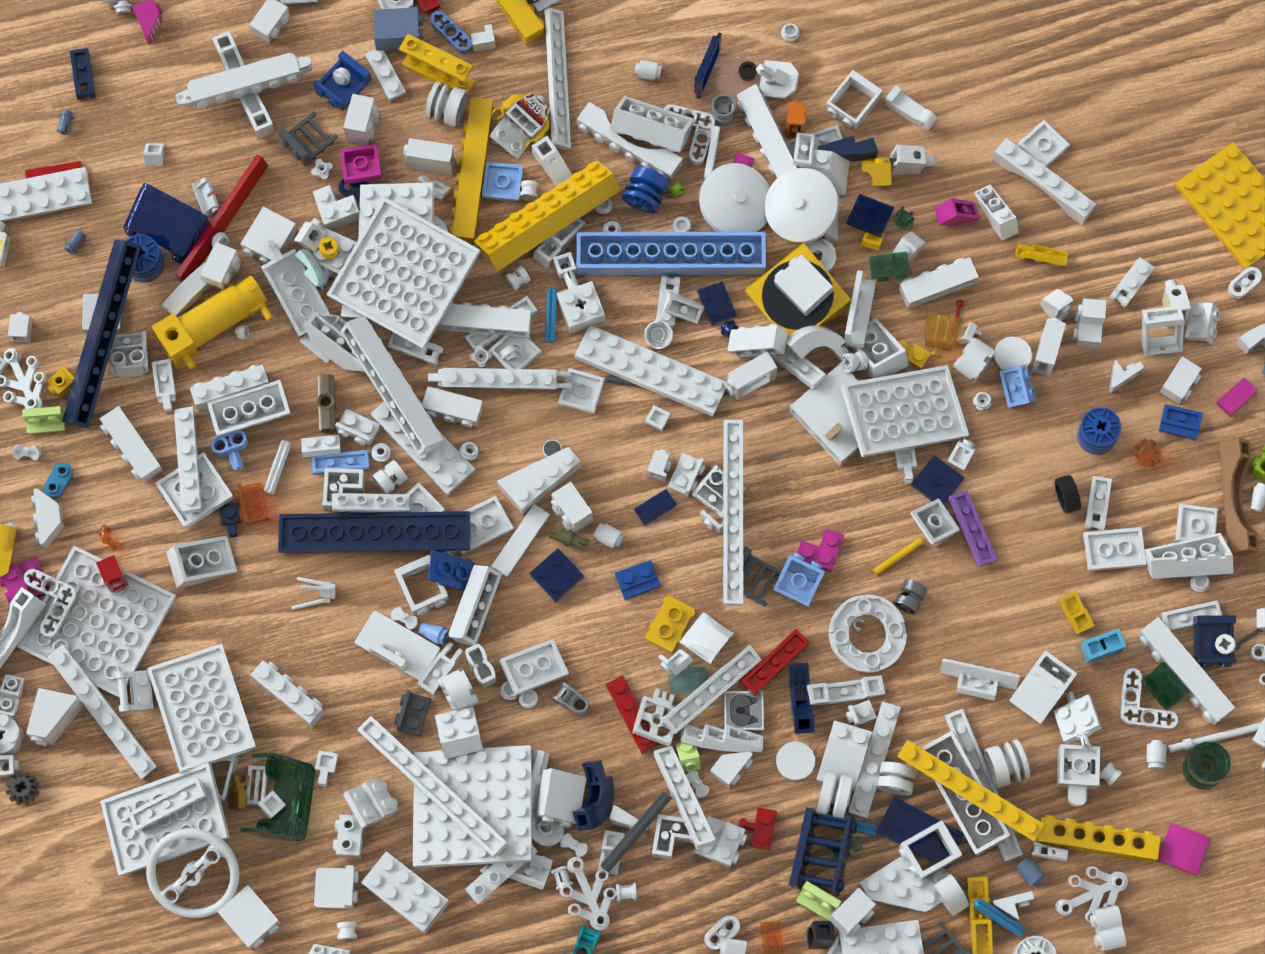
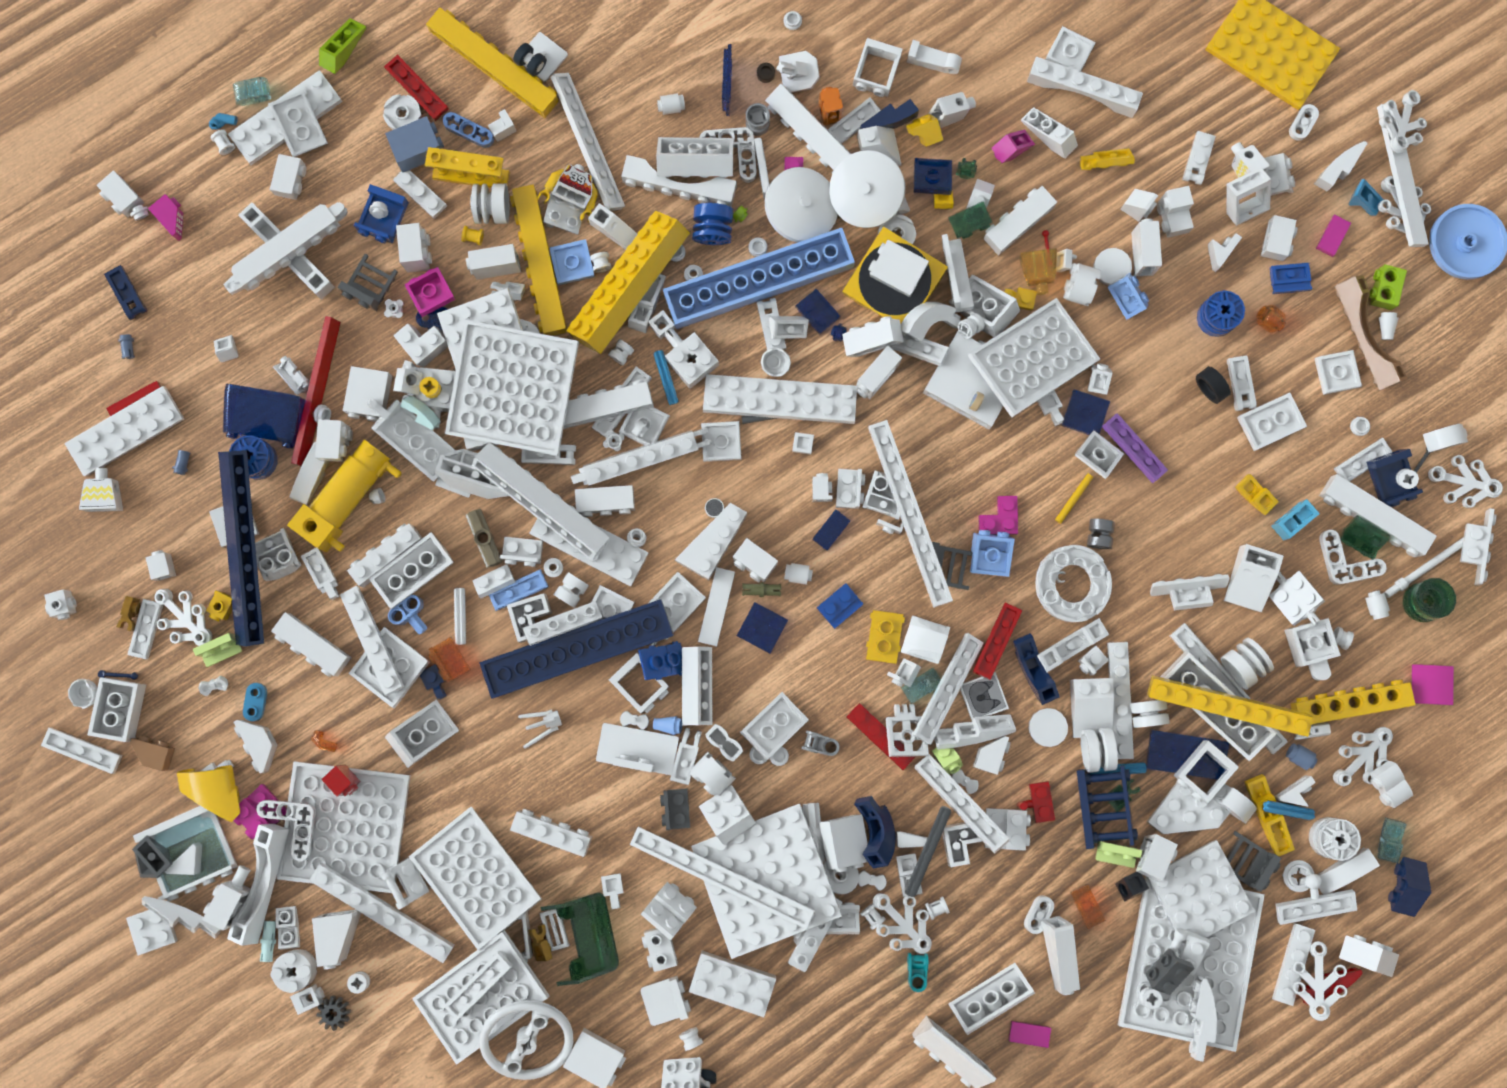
camera: 20 degrees left, 10 degrees up
white plate [257,791,286,819] -> none
white slope [793,132,815,169] -> none
white plate [973,392,991,410] -> none
white wedge [1145,533,1234,579] -> none
none -> white wheel [347,971,370,994]
none -> yellow bush [461,225,484,246]

